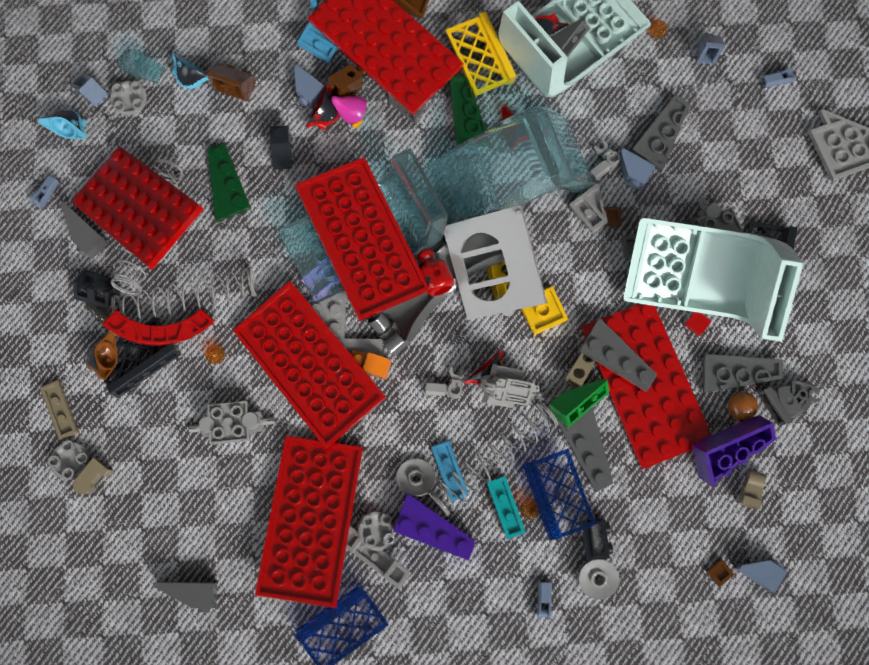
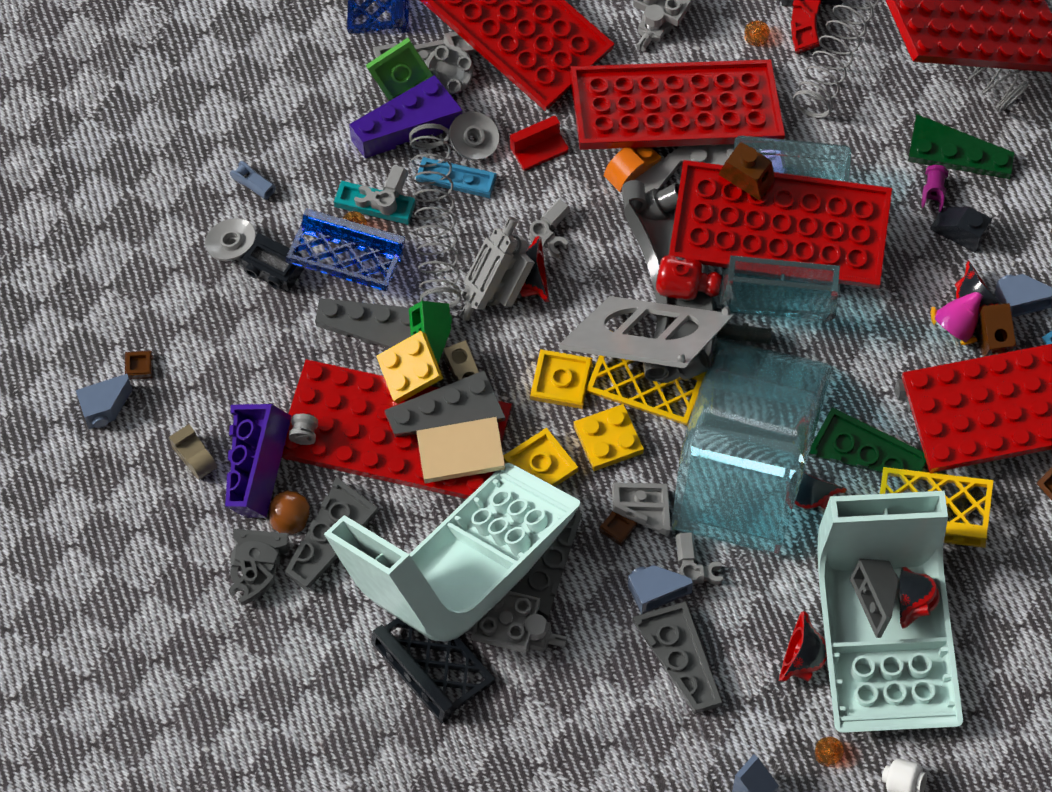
camera: 125 degrees right, 15 degrees down
red tile [684,312,712,337] -> none
none -> light grey wheel [289,414,318,445]
none -> light grey bar [354,165,408,215]
none -> bright green plate [366,38,433,101]
none -> yellow plate [376,331,443,404]
none -> tan tile [416,417,505,483]
none -> yellow plate [503,427,578,487]
none -> red panel [510,115,569,171]
none -> yellow plate [574,404,644,472]
none -> reddish brown torso [719,142,775,201]
none -> hat [779,611,827,682]
none -> magenta piece [921,165,949,212]

